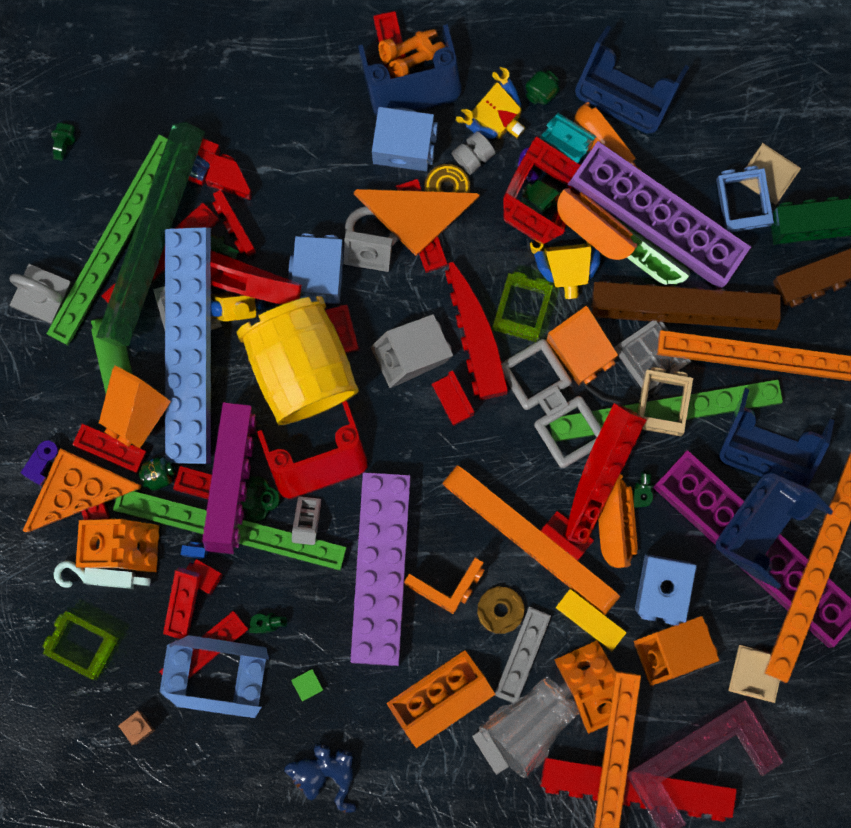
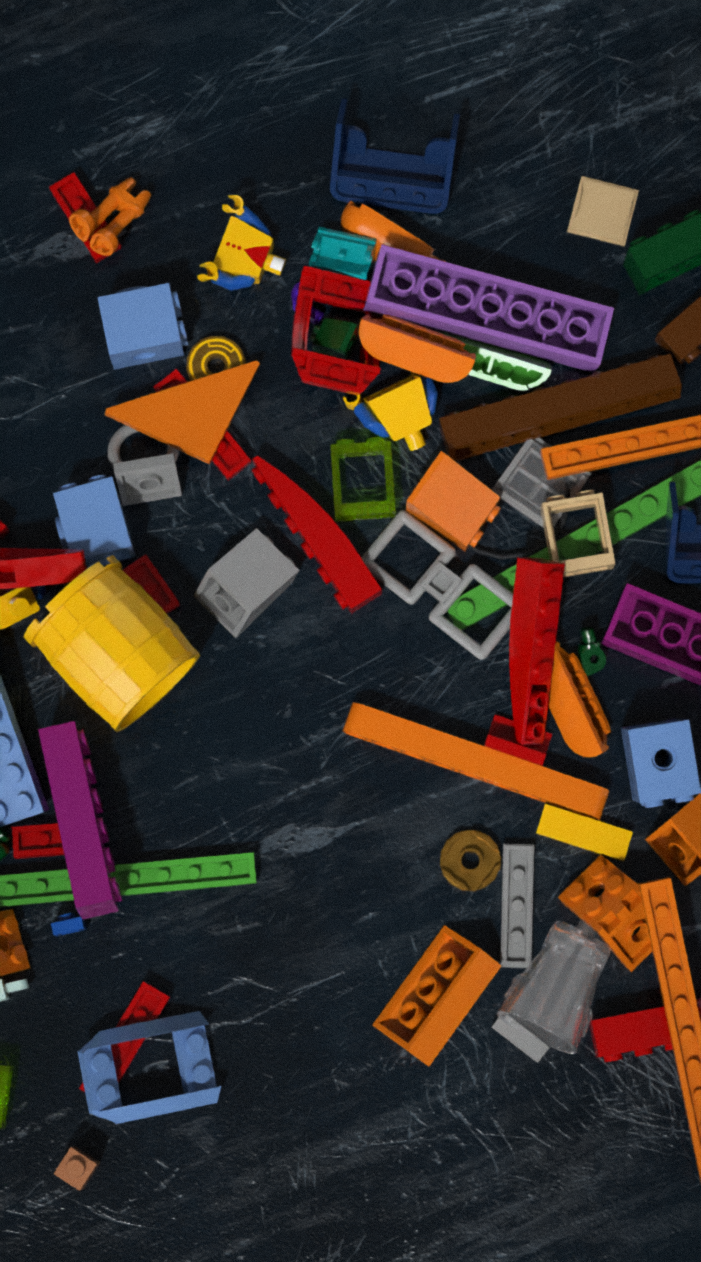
camera: 20 degrees left, 0 degrees up
red plate [163,567,201,639] -> none
red brick [186,559,223,595] -> none
dark green plate [241,476,280,523] -> none
dark green piece [249,613,287,634] -> none
red windscreen [257,401,368,499] -> none
dark blue animal [284,743,356,813] -> none
bright green tile [291,669,323,702] -> none
light grey slope [292,496,322,545] -> none
medium lavender brick [350,473,410,666] -> none
dark blue windscreen [358,24,461,116] -> none
orange bracket [404,558,485,614] -> none
red panel [432,370,474,426] -> none
light grey wheel [452,131,496,175] -> none
dark green head [525,70,560,105] -> none
medium blue window [716,166,774,233] -> none

